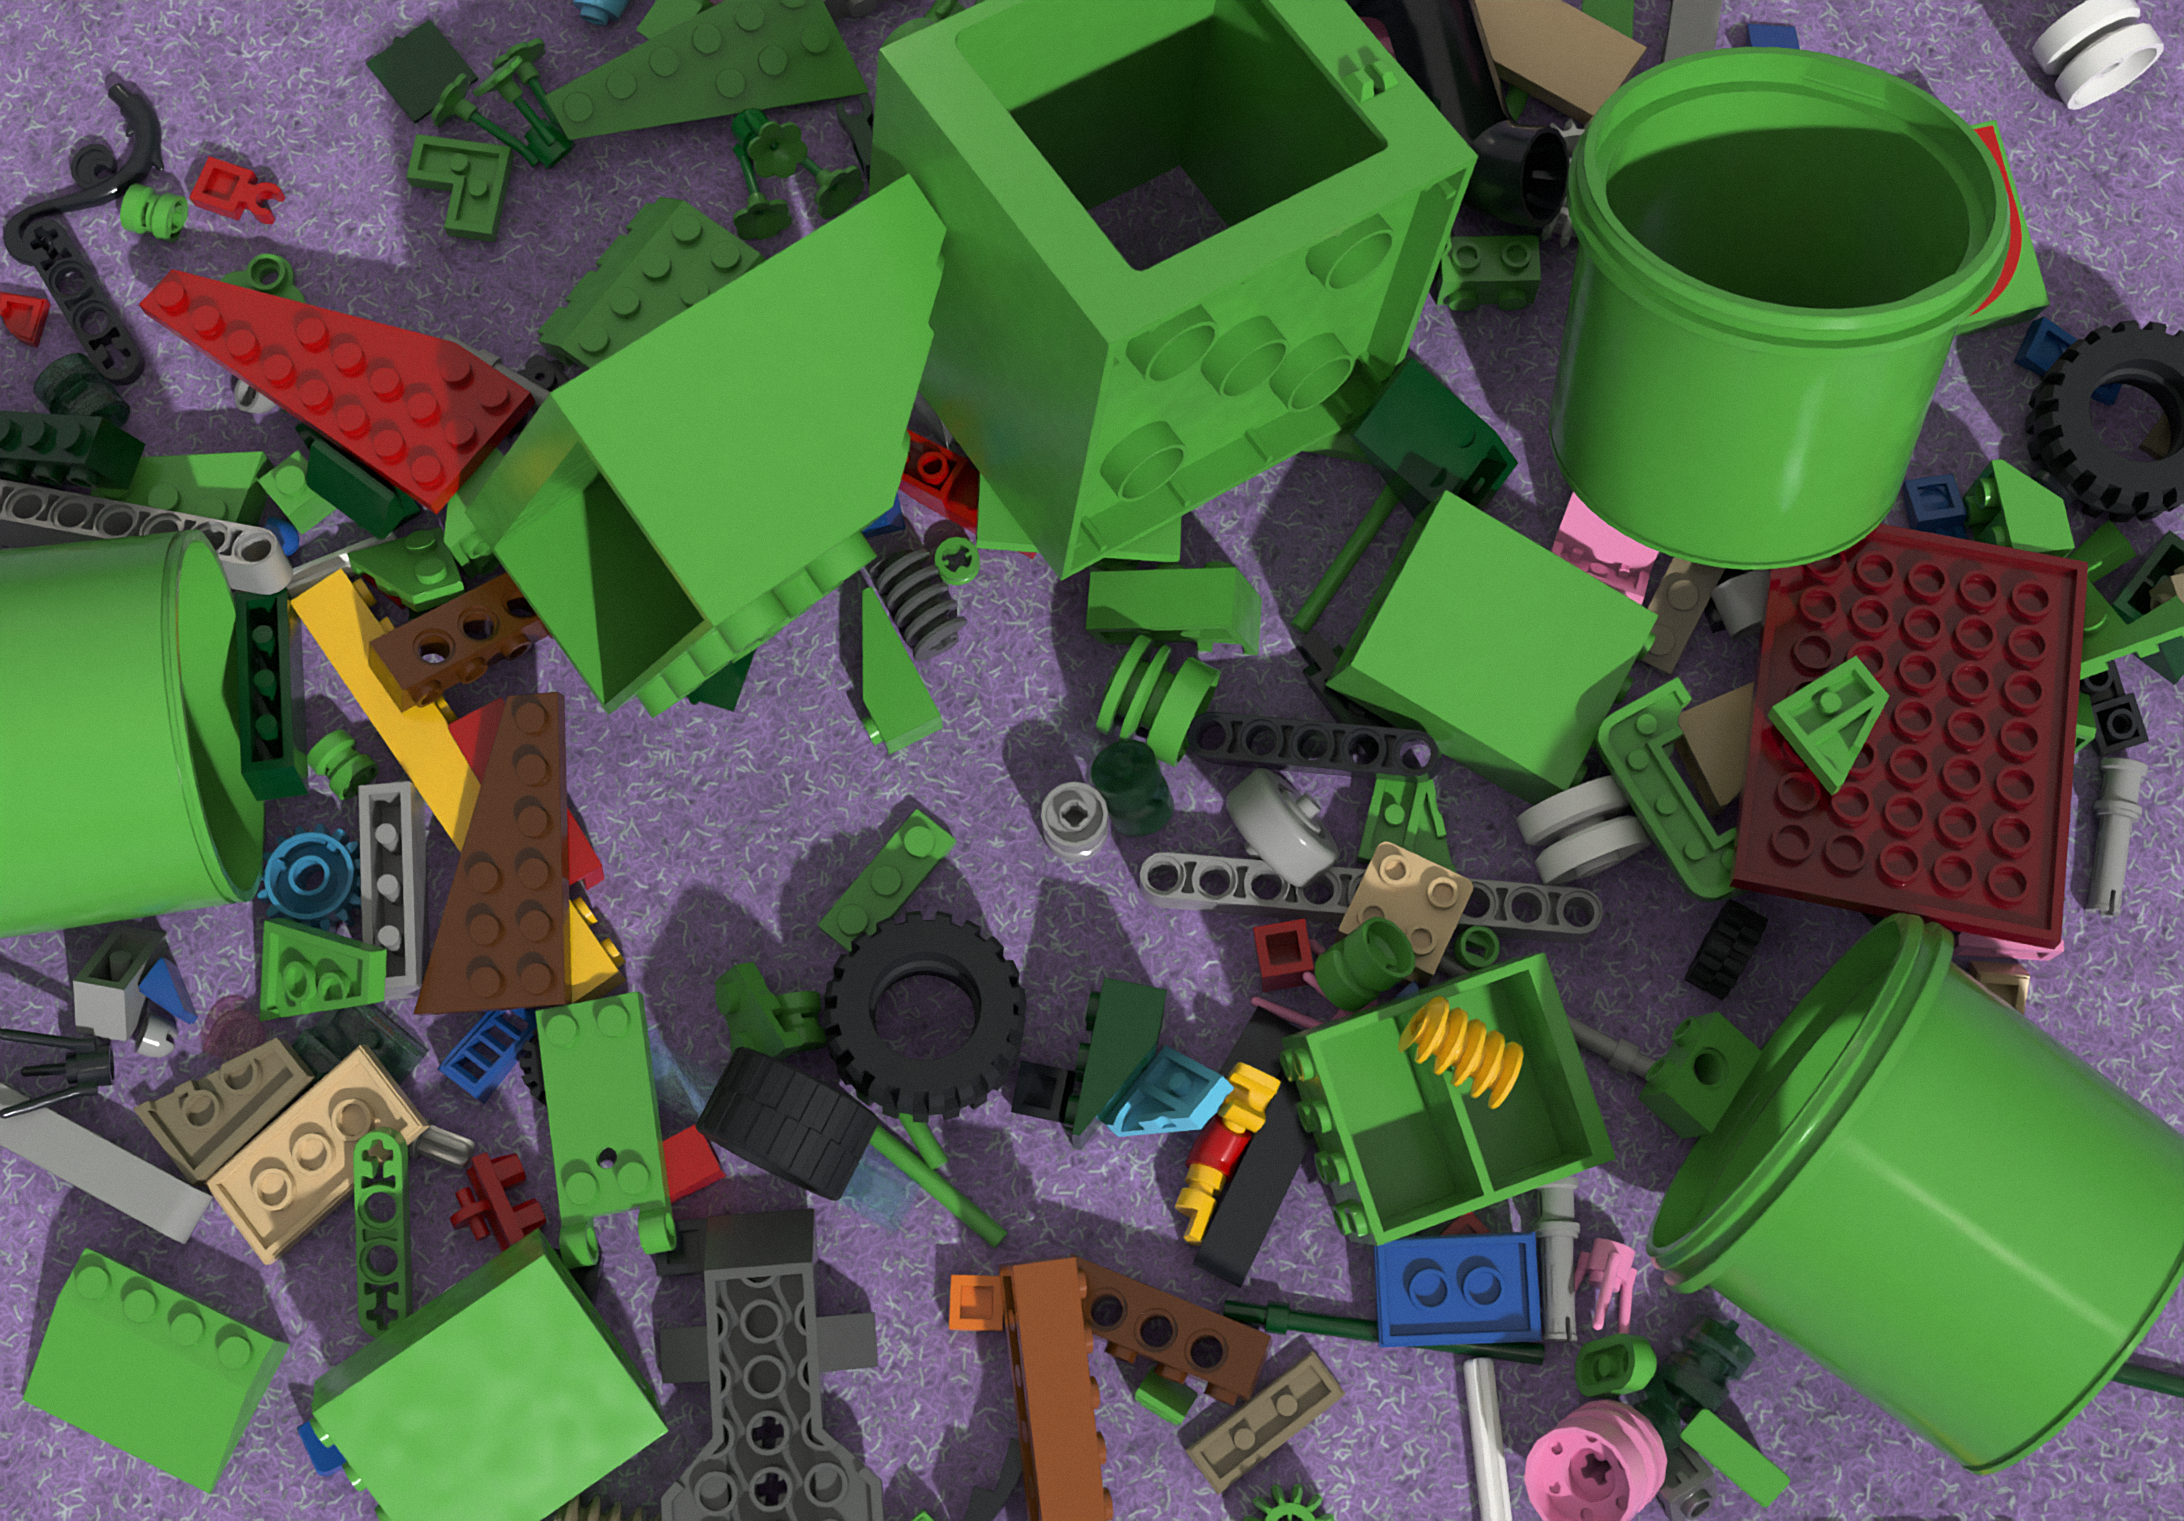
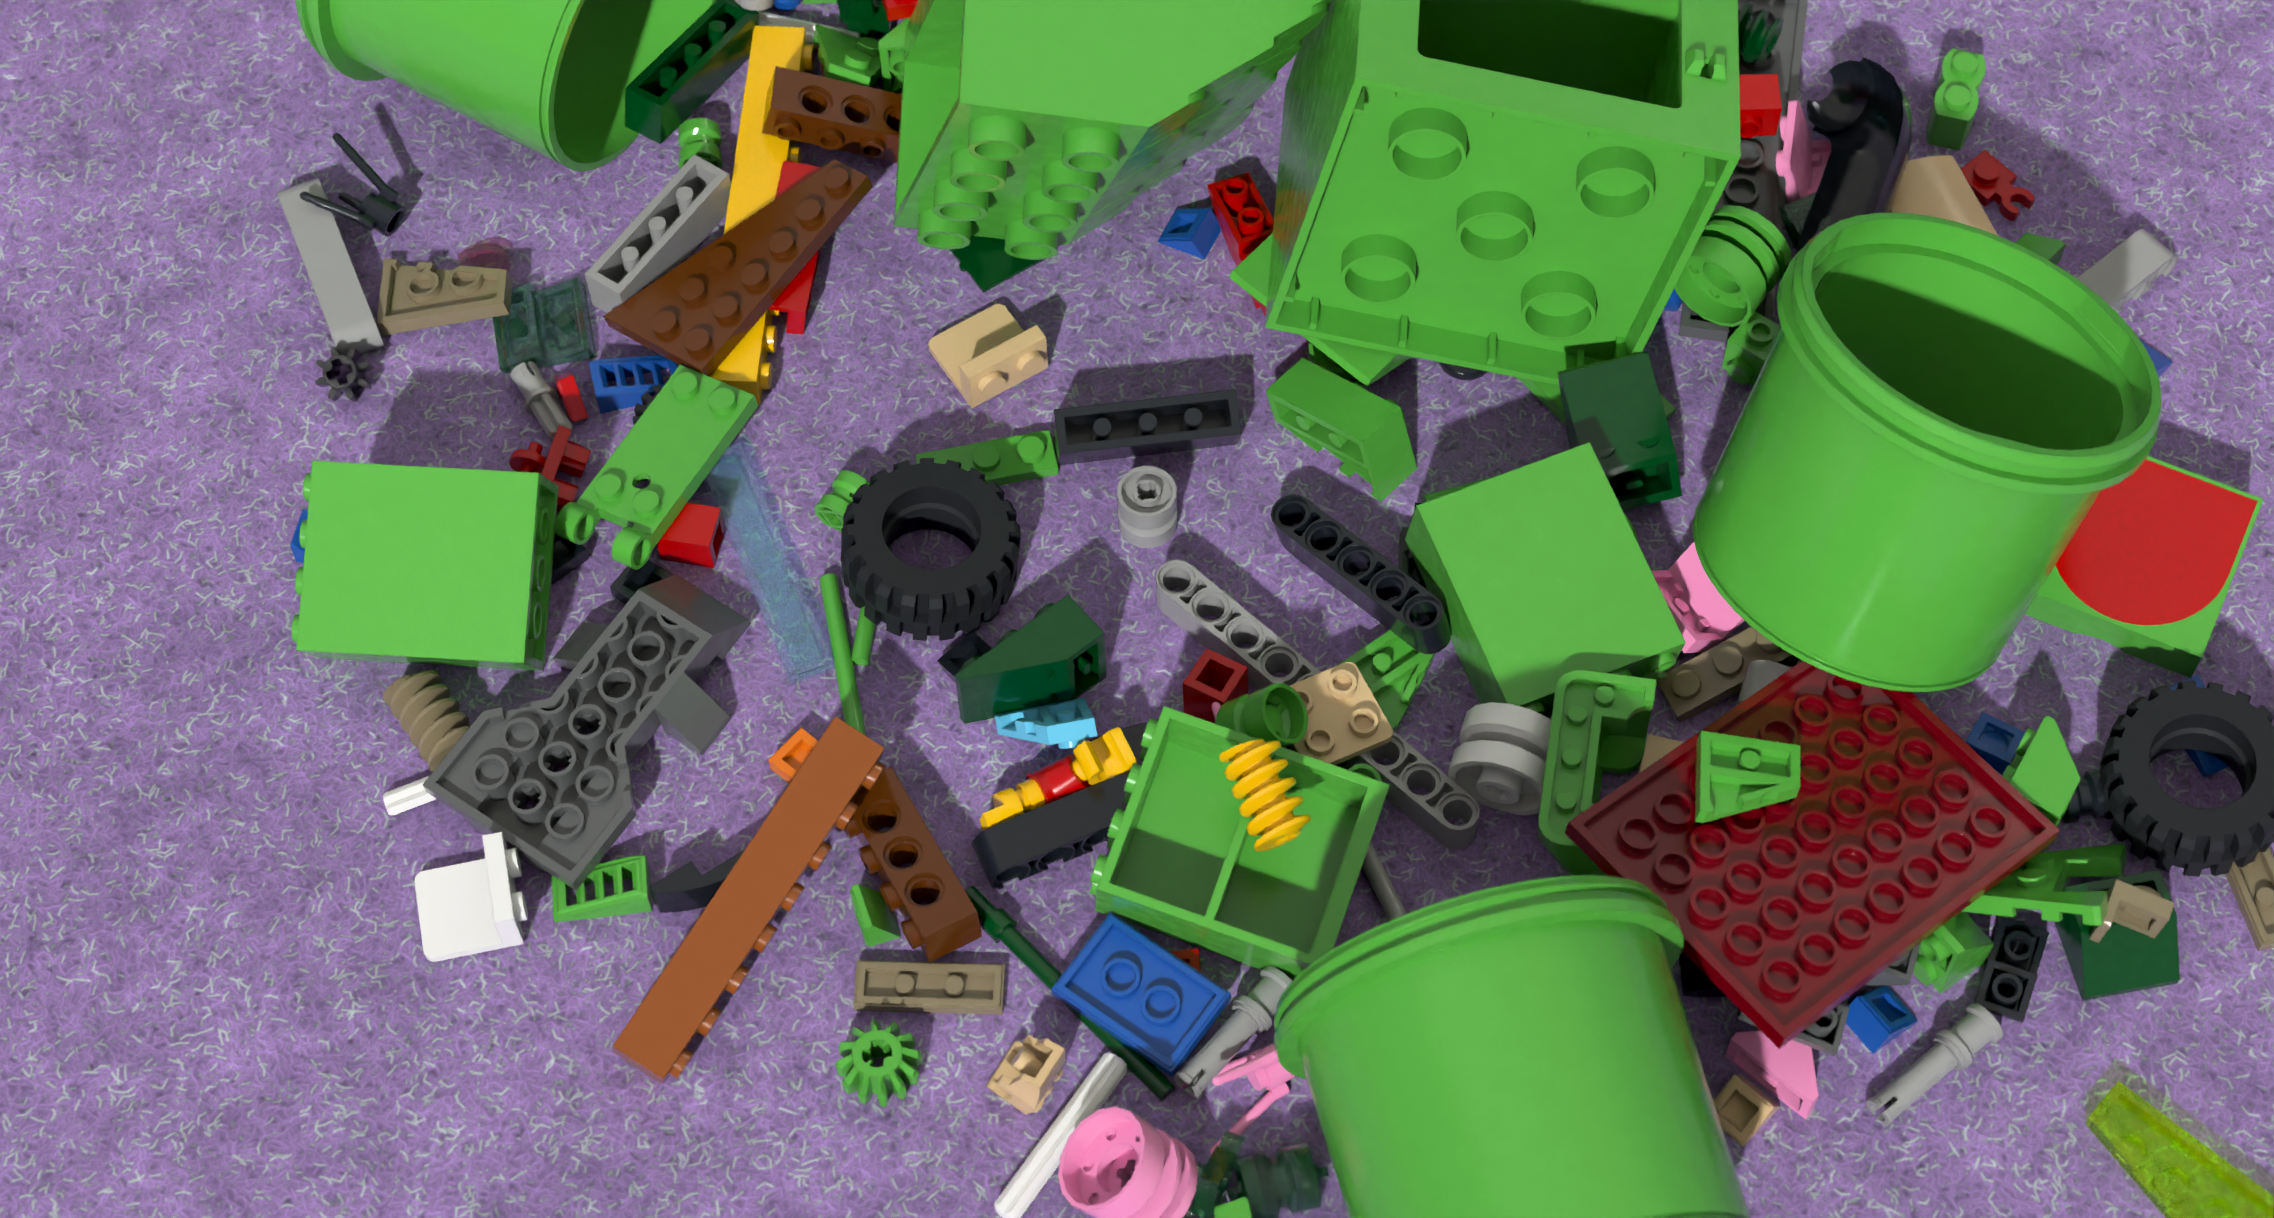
camera: 40 degrees right, 15 degrees down
bright green slope [22,1247,290,1494] -> none
light grey slope [73,924,167,1041] -> none
light grey hinge [134,1013,178,1058] -> none
blue slope [138,957,198,1025] -> none
tan tile [204,1045,430,1265] -> none
dark azure gear [257,823,361,934] -> none
bright green wing [259,917,387,1021] -> none
bright green beam [353,1127,413,1338] -> none
black tyre [695,1047,879,1201] -> none
bright green wing [715,962,803,1061] -> none
bright green slope [860,586,943,755] -> none
dark grey piece [869,548,967,661] -> none
bright green bush [934,537,980,586] -> none
clear green wheel [1091,740,1174,837] -> none
bright green wheel [1096,634,1221,768] -> none
light grey wheel [1226,768,1339,888] -> none
bright green plate [1575,1333,1657,1399] -> none
none -> black gear [315,347,373,402]
none -> red tile [553,371,589,422]
none -> tan bracket [928,304,1048,408]
none -> tan hand [985,1035,1066,1115]
none -> black brick [1051,389,1242,465]

